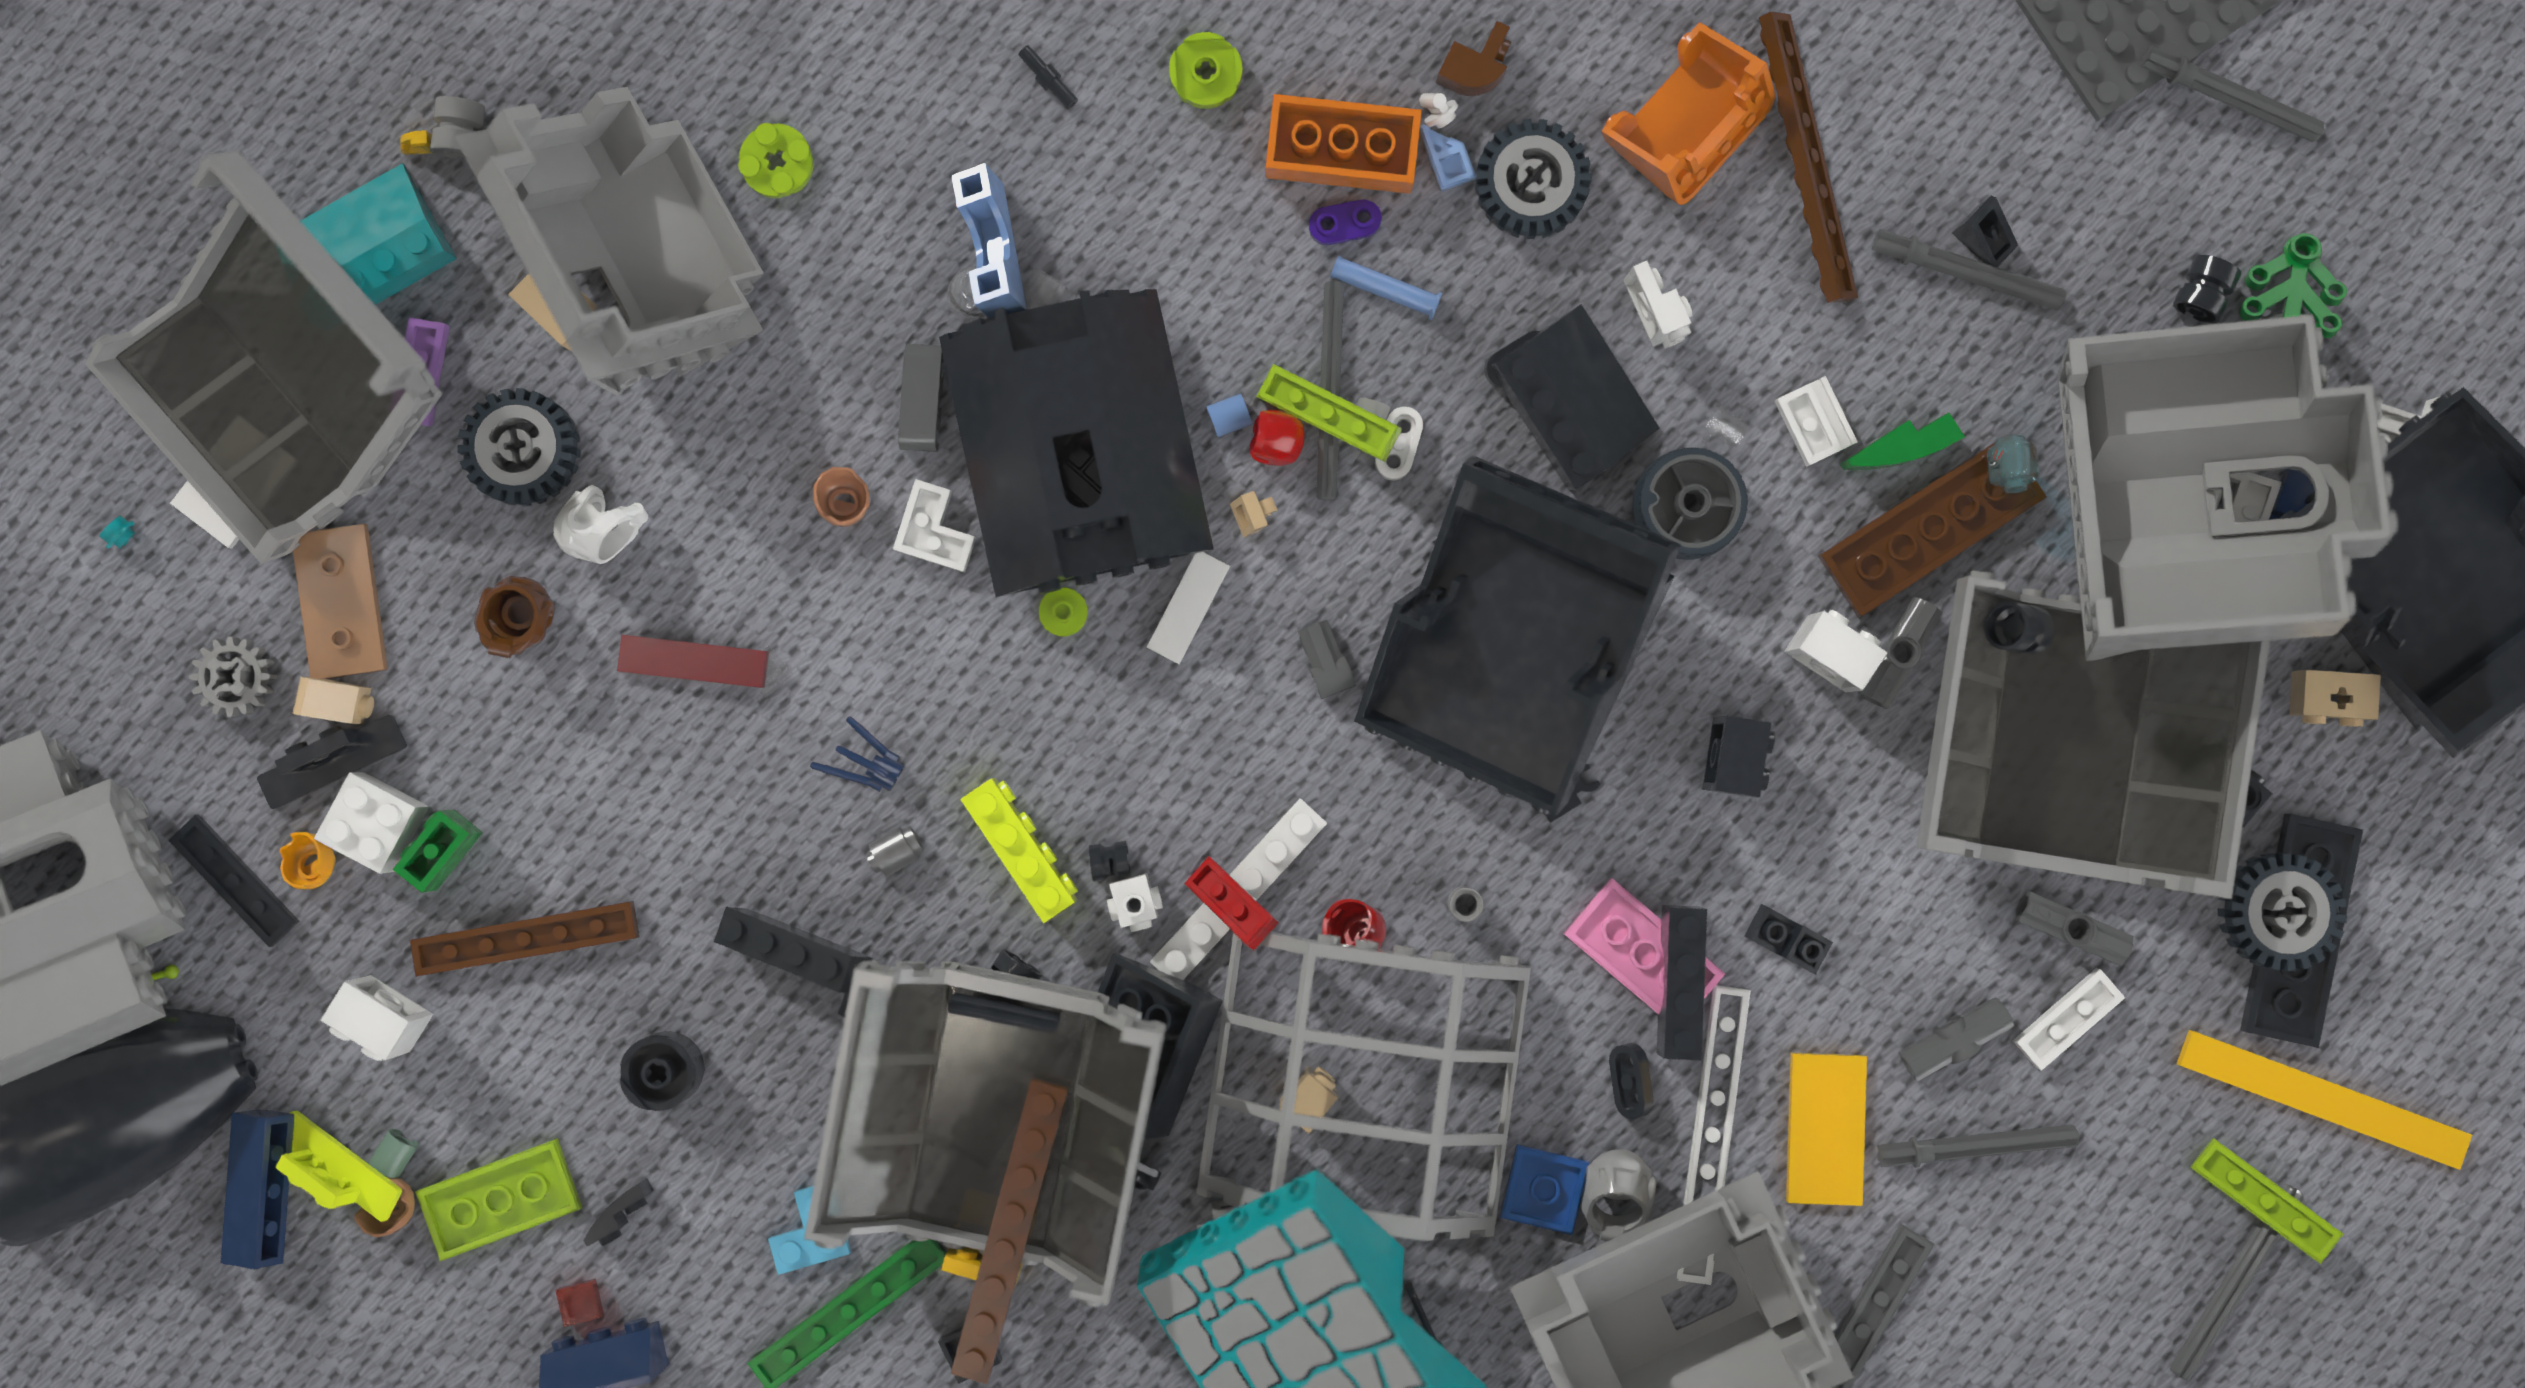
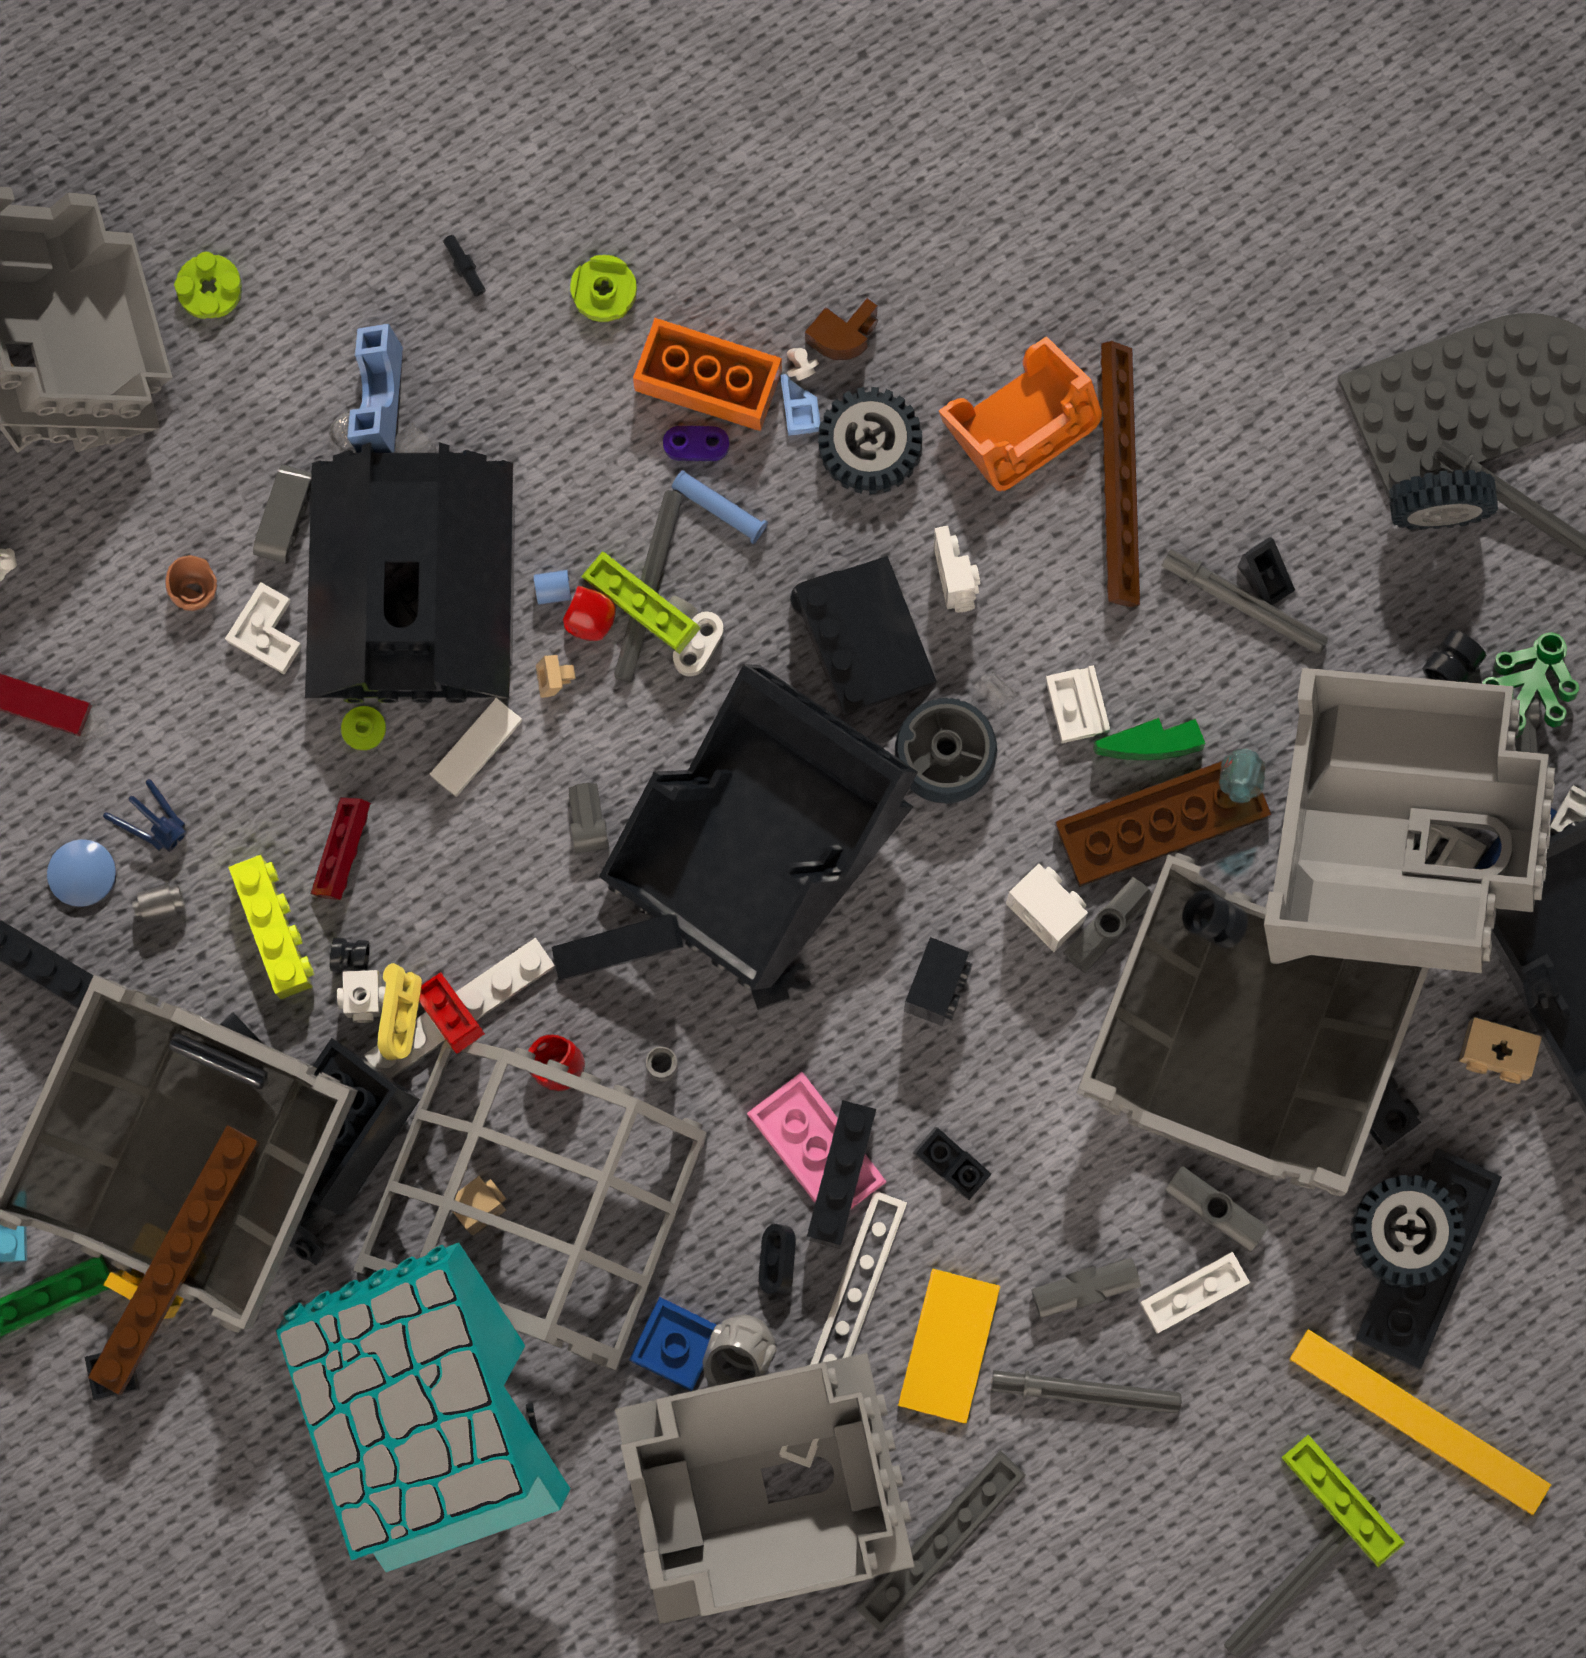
camera: 15 degrees right, 10 degrees down
none -> medium blue dish [47,839,116,907]
none -> dark red plate [310,797,371,900]
none -> light yellow plate [377,963,422,1061]
none -> black tile [552,913,683,980]
none -> black wheel [1389,470,1498,530]

